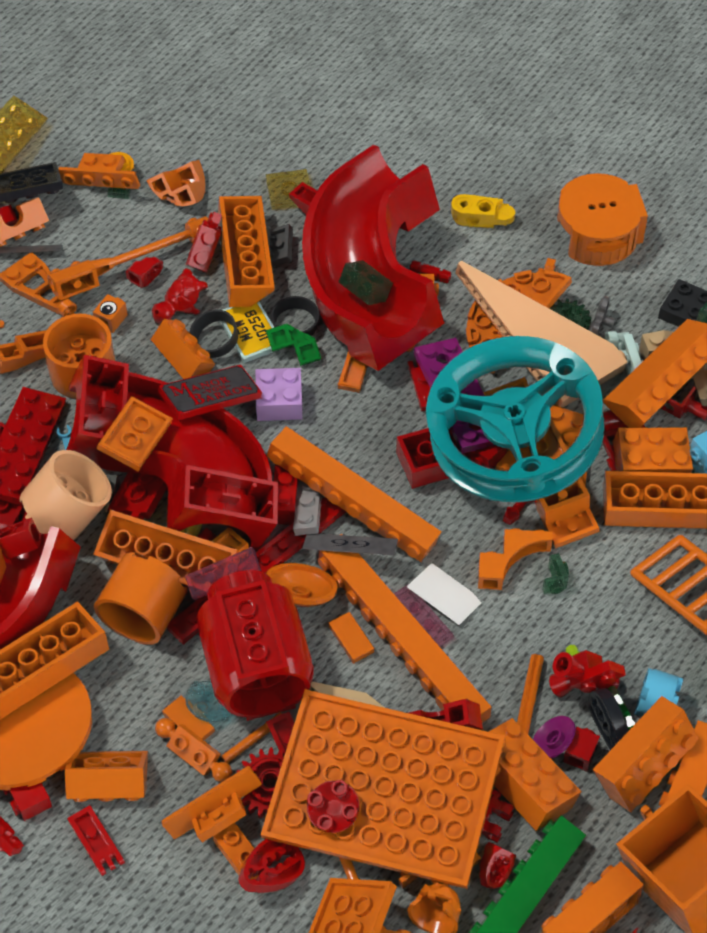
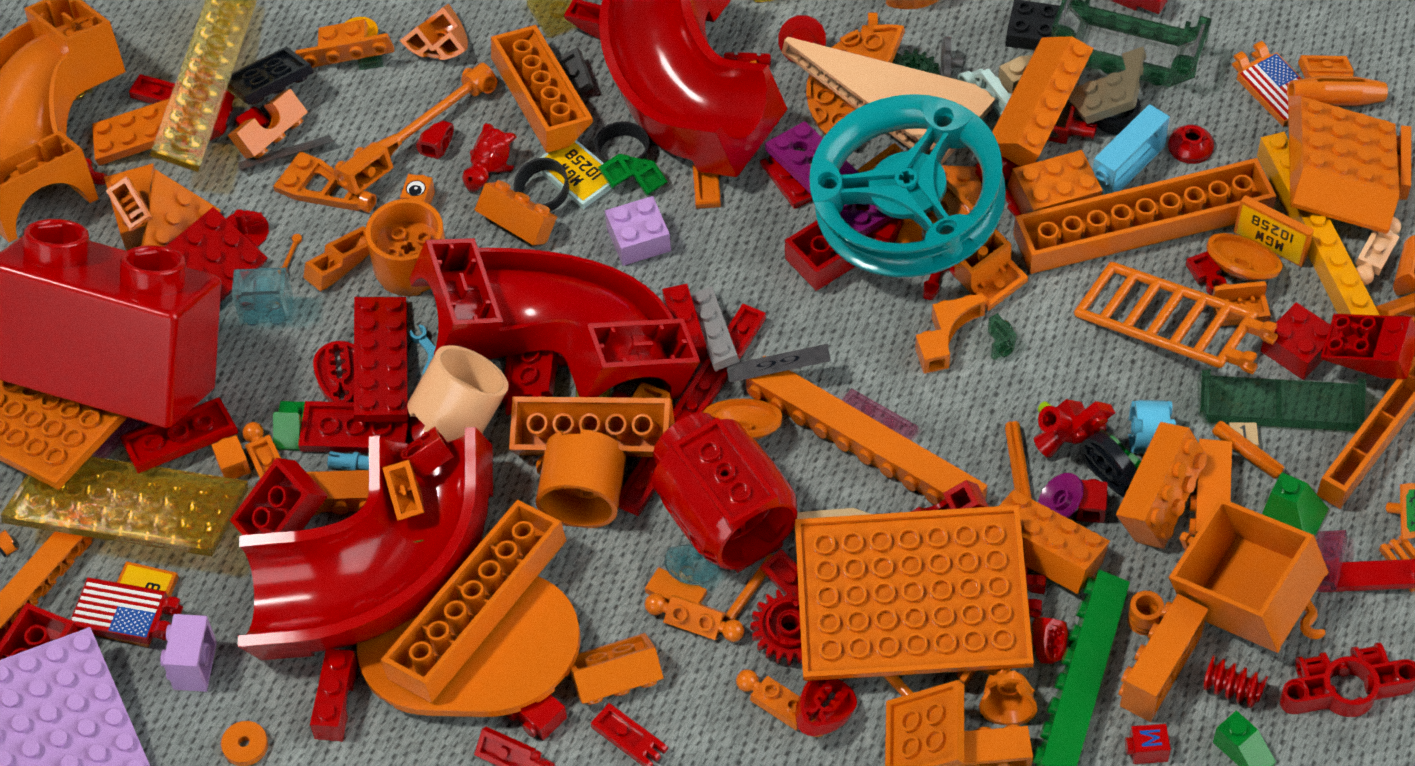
camera: 15 degrees left, 0 degrees up
orange tile [97,396,173,472] -> none
tile [158,364,262,420] -> none
orange bracket [161,766,262,843] -> none
clear pink tile [185,547,262,600] -> none
red hinge [186,211,222,273] -> none
orange brick [266,426,442,562] -> none
red dish [307,780,360,833] -> none
orange tile [328,612,374,663] -> none
brick [339,260,393,305] -> none
white sticker [407,563,481,625] -> none
none -> red piece [778,15,826,61]
none -> orange piece [1127,590,1164,635]

